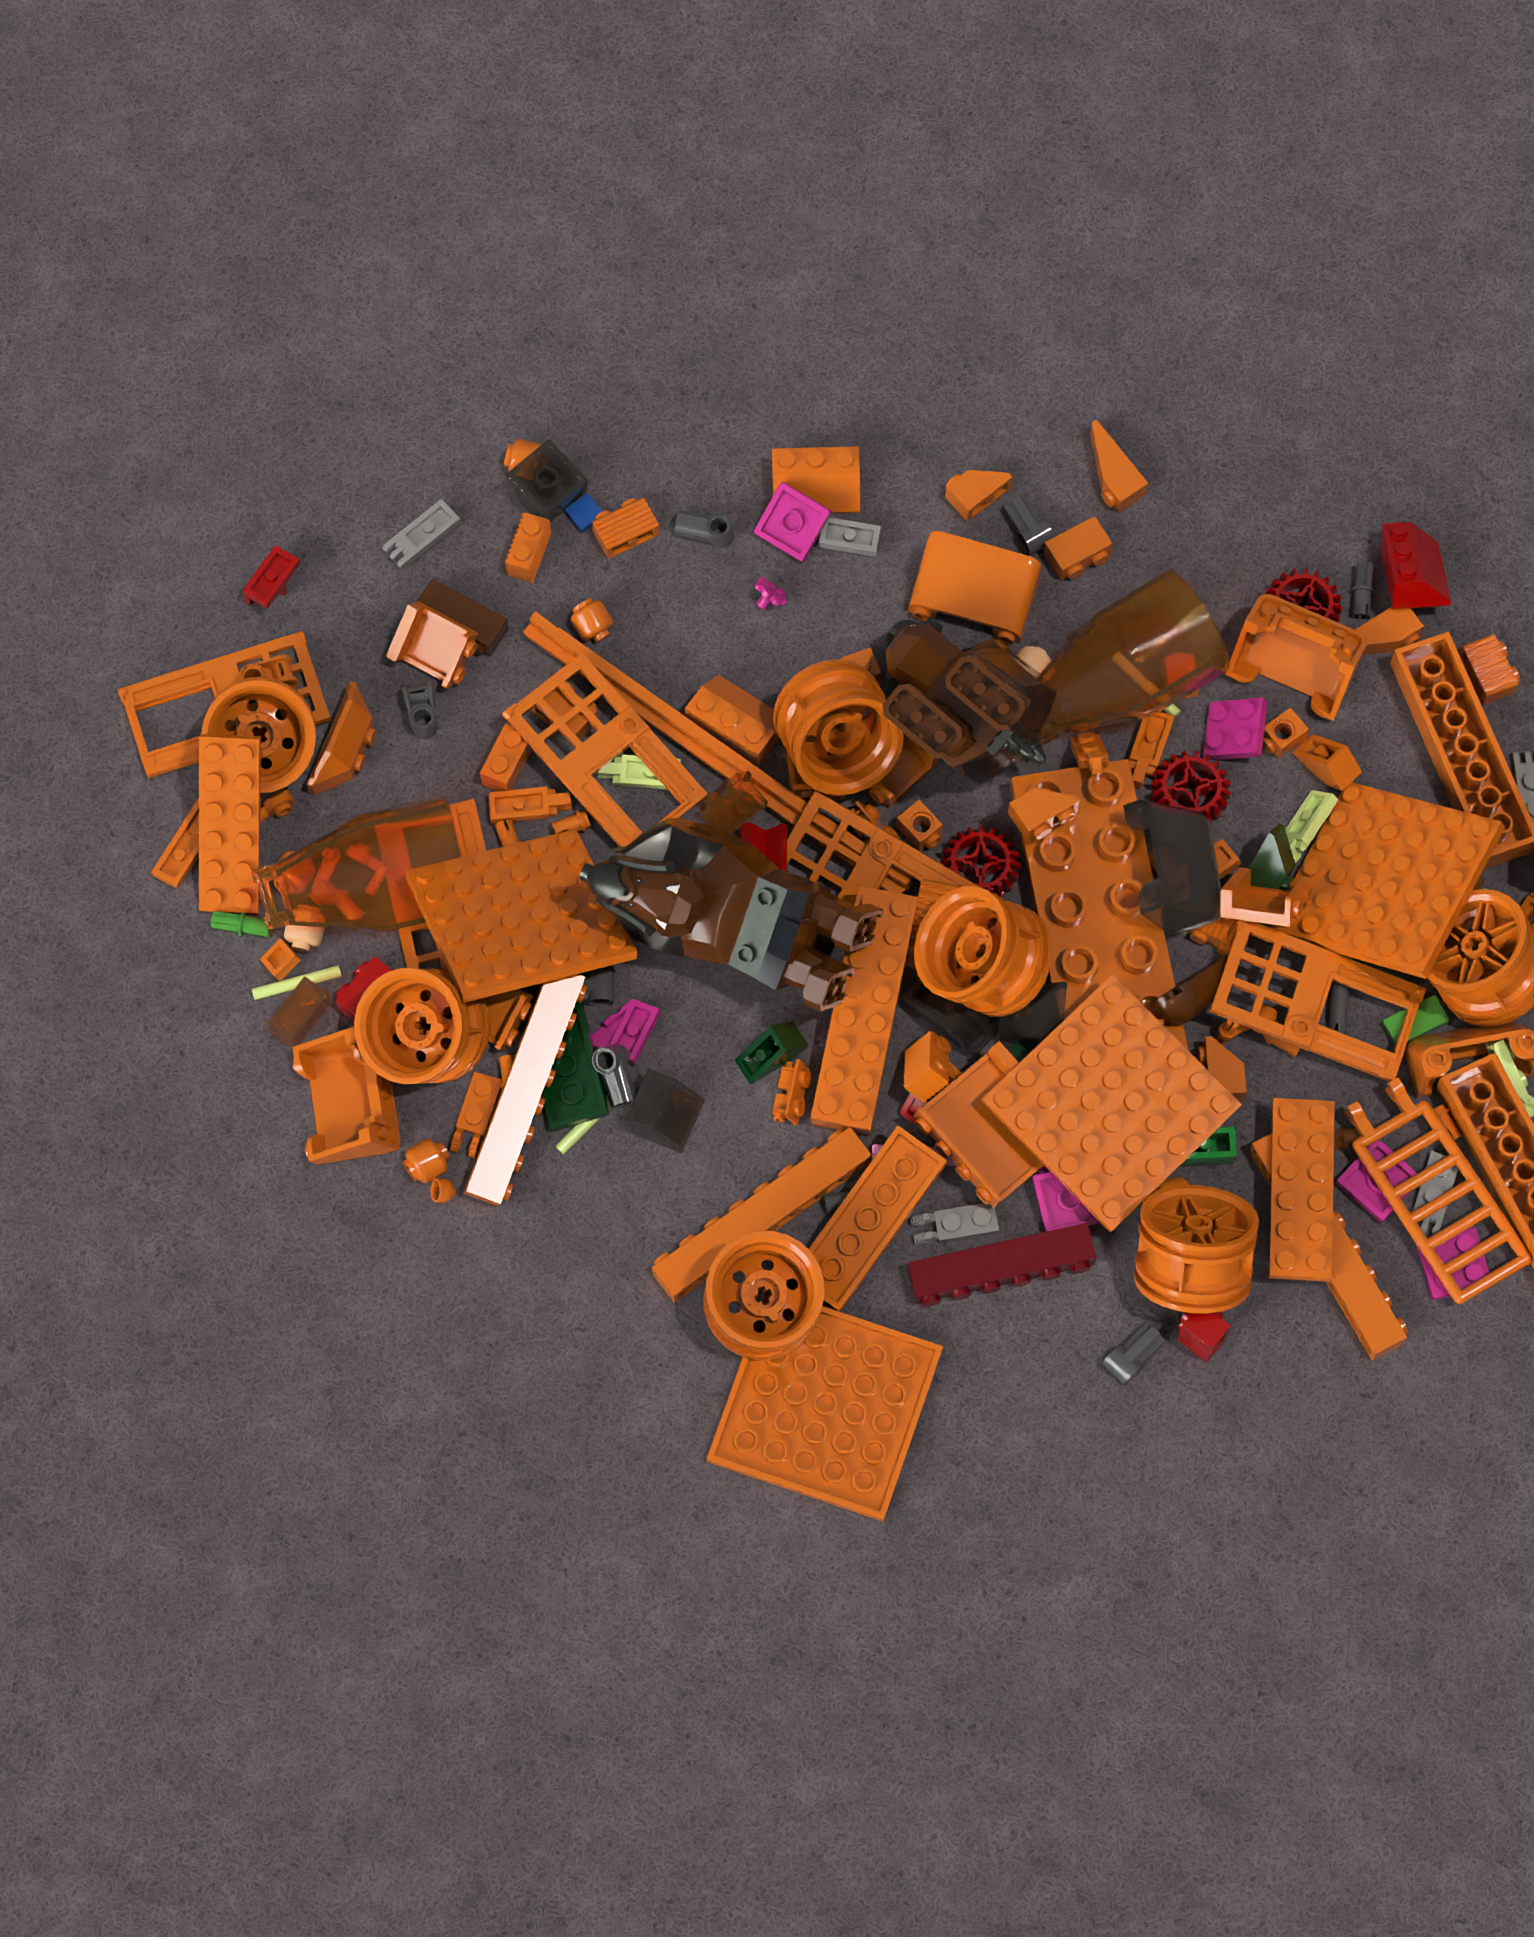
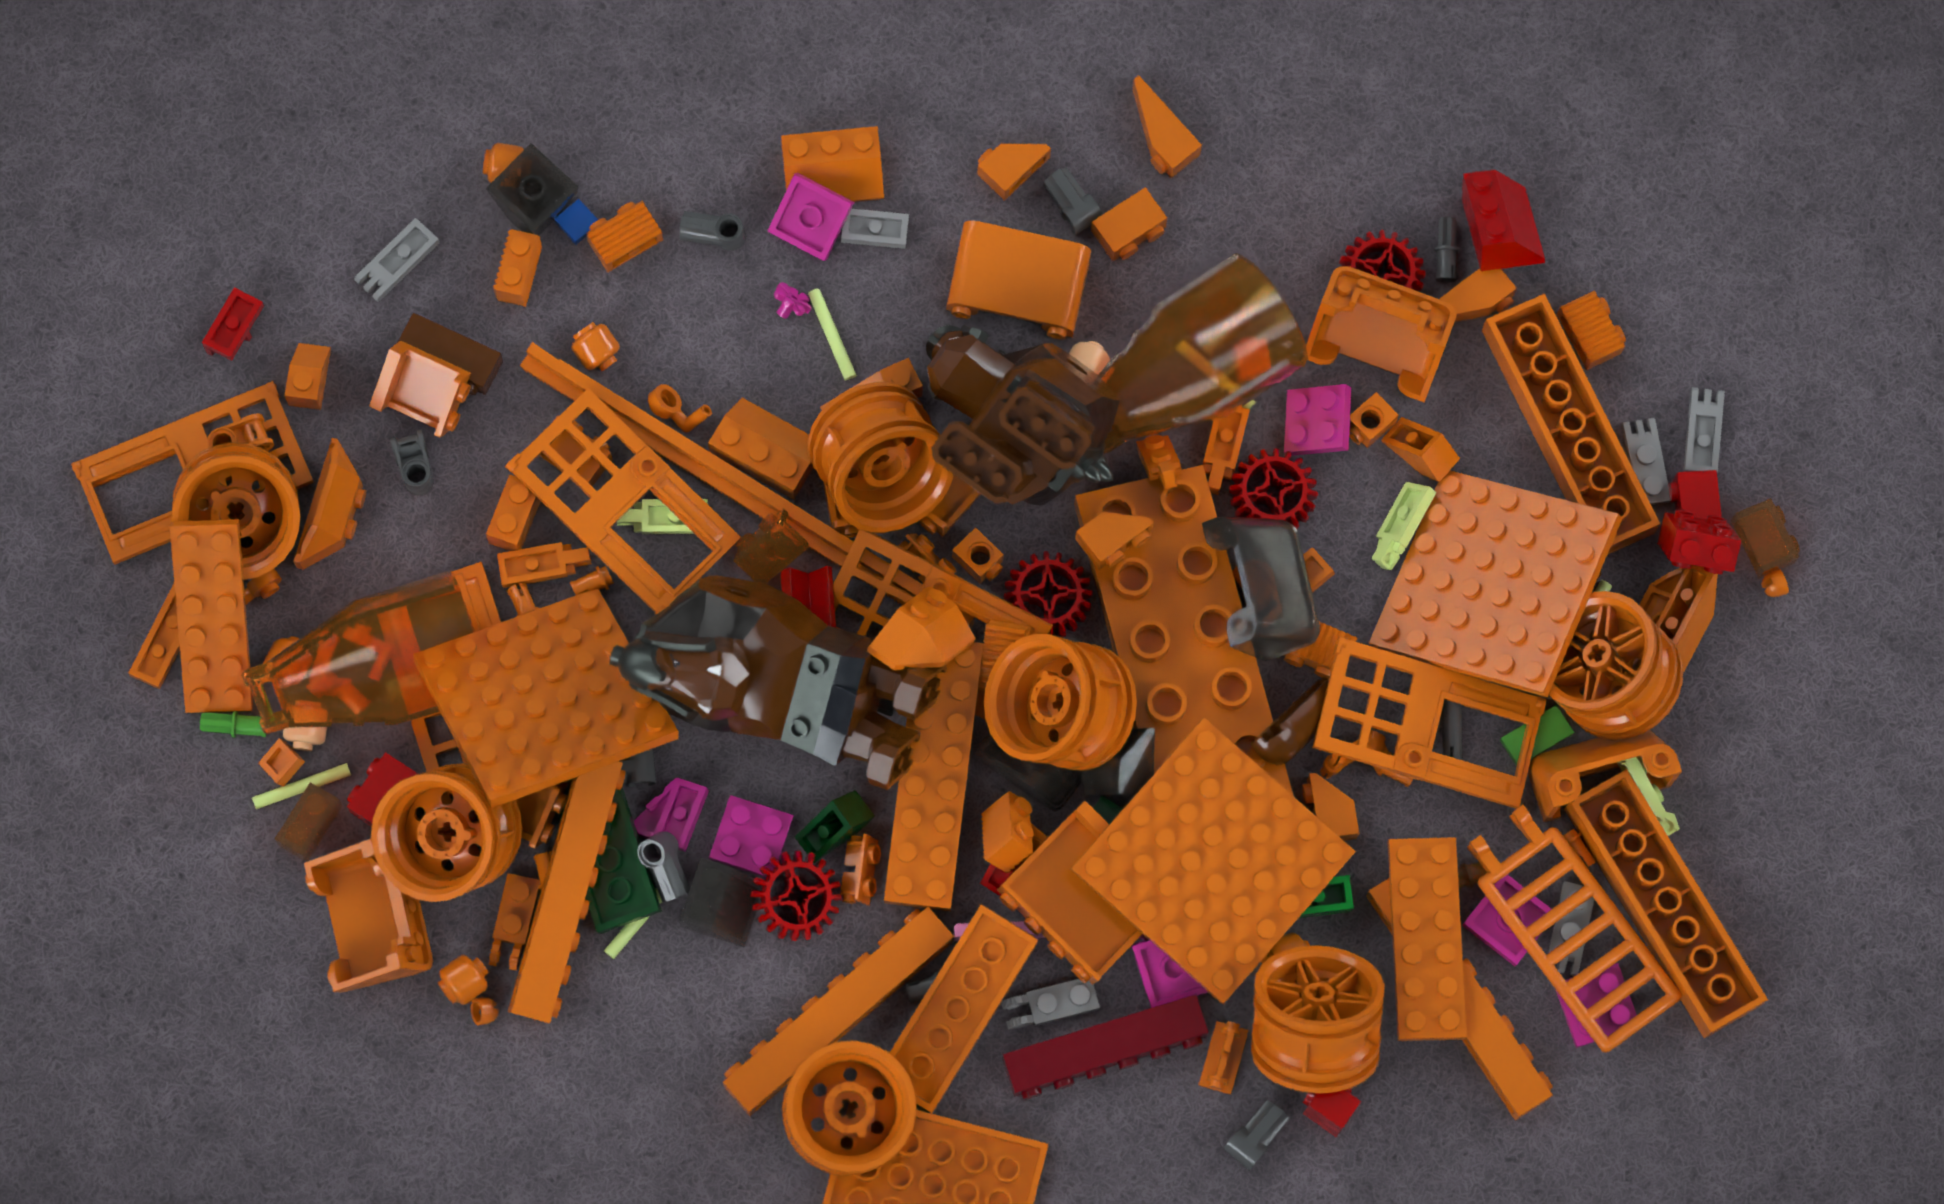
camera: 10 degrees left, 5 degrees up
orange panel [1220,867,1312,927] -> none
dark green slope [1249,823,1296,890] -> none
none -> orange slope [284,343,331,410]
none -> orange plate [648,384,712,432]
none -> dark pink plate [709,795,794,877]
none -> red gear [750,850,842,941]
none -> yellowish green bar [808,289,857,381]
none -> orange wedge [867,586,976,670]
none -> orange hinge [1198,1021,1249,1095]

